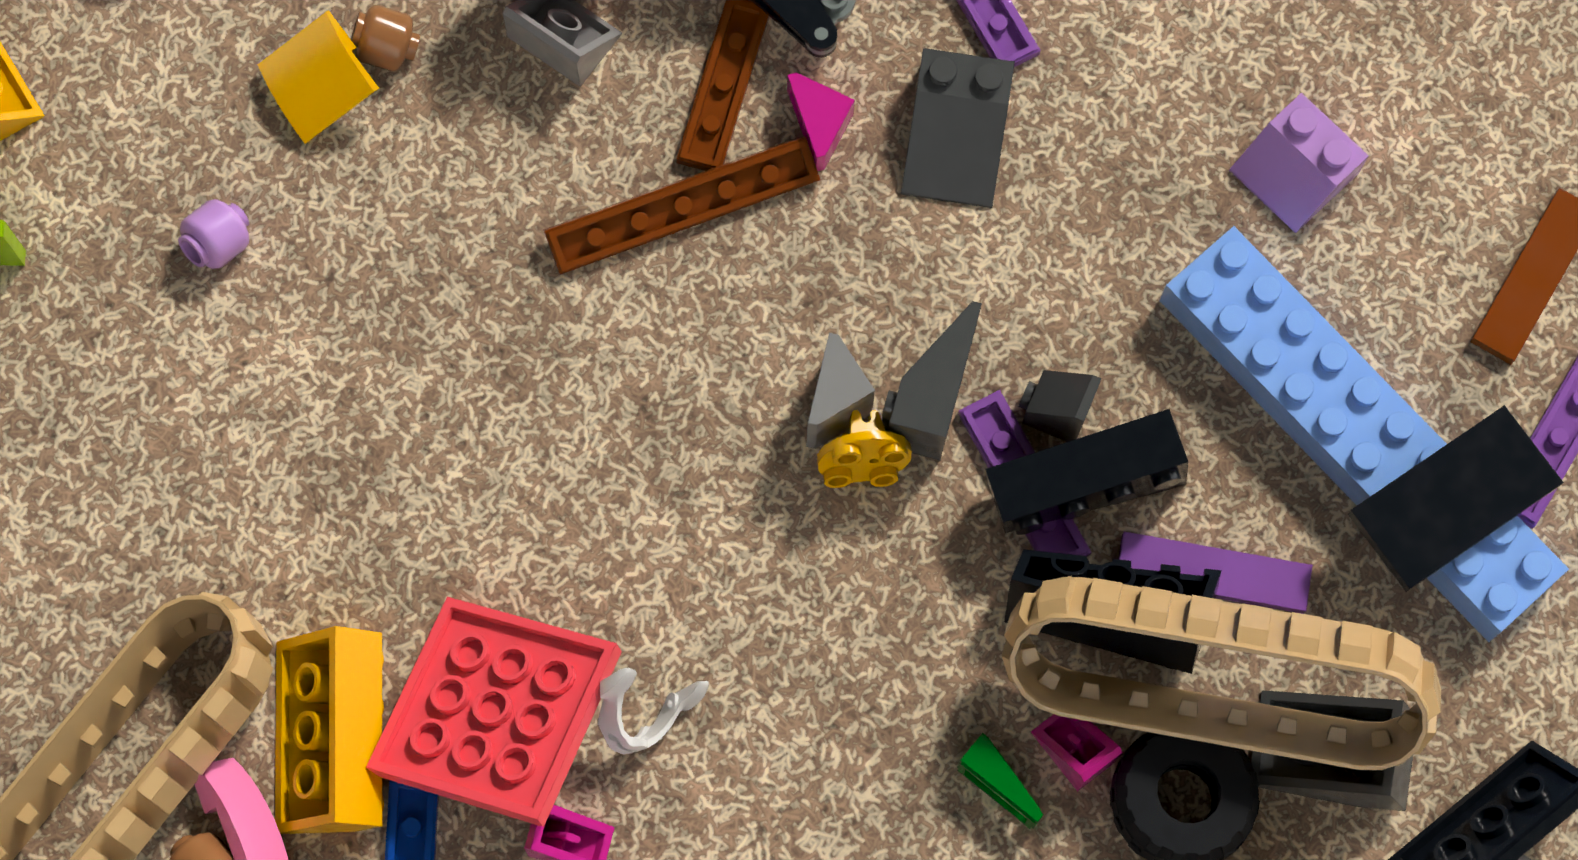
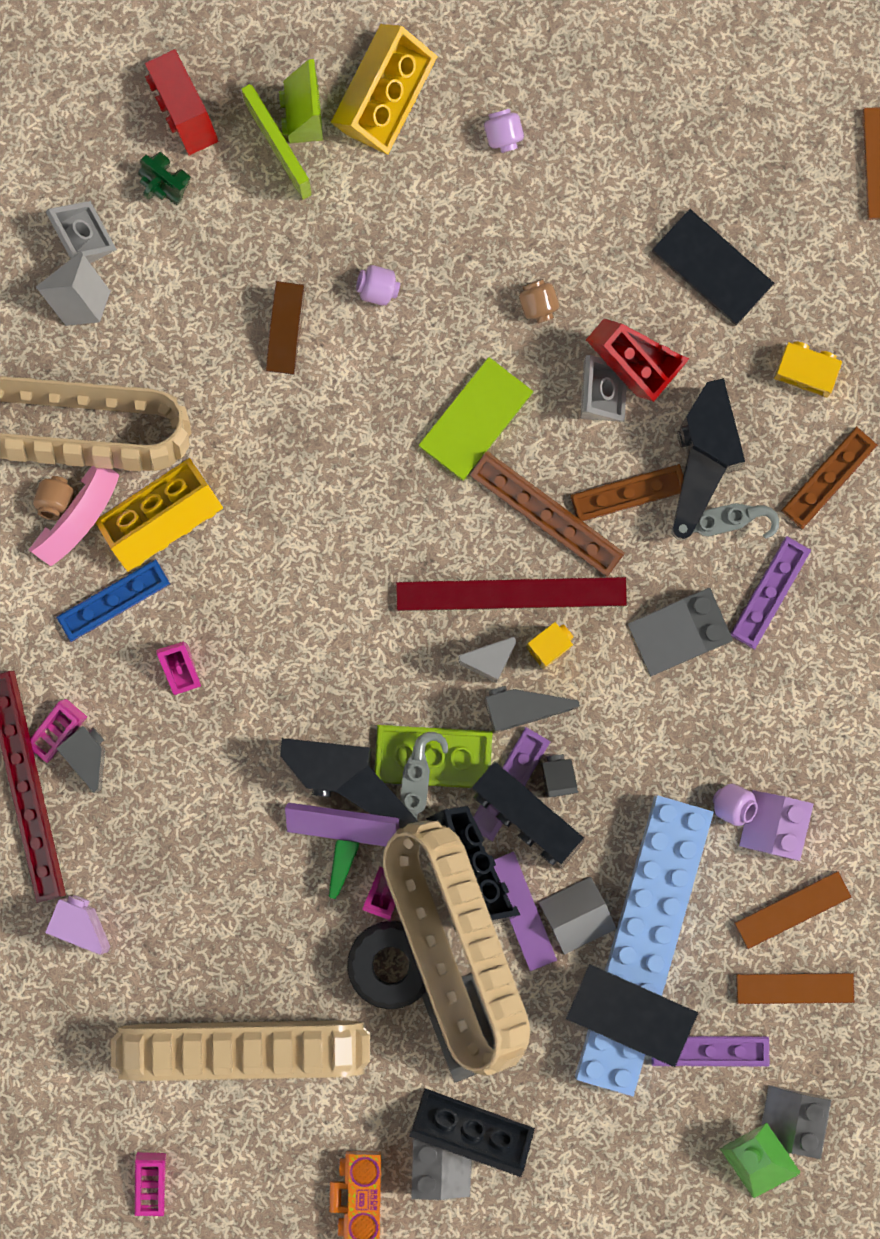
camera: 60 degrees right, 10 degrees up
yellow slope [257,10,379,144] -> none
coral plate [366,597,622,827] -> none
white helmet [598,668,709,755] -> none
dark pink slope [787,72,855,171] -> none
yellow plate [817,410,912,488] -> none
none -> reddish brown slope [266,281,306,375]
none -> black slope [280,732,448,829]
none -> medium lavender tile [285,802,399,846]
none -> lime tile [375,725,493,788]
none -> dark red tile [396,577,627,611]
none -> lime tile [418,357,534,481]
none -> yellow brick [526,622,574,670]
none -> light grey slope [539,877,616,955]
none -> lavender head [713,784,758,826]
none -> dark orange tile [734,871,852,949]

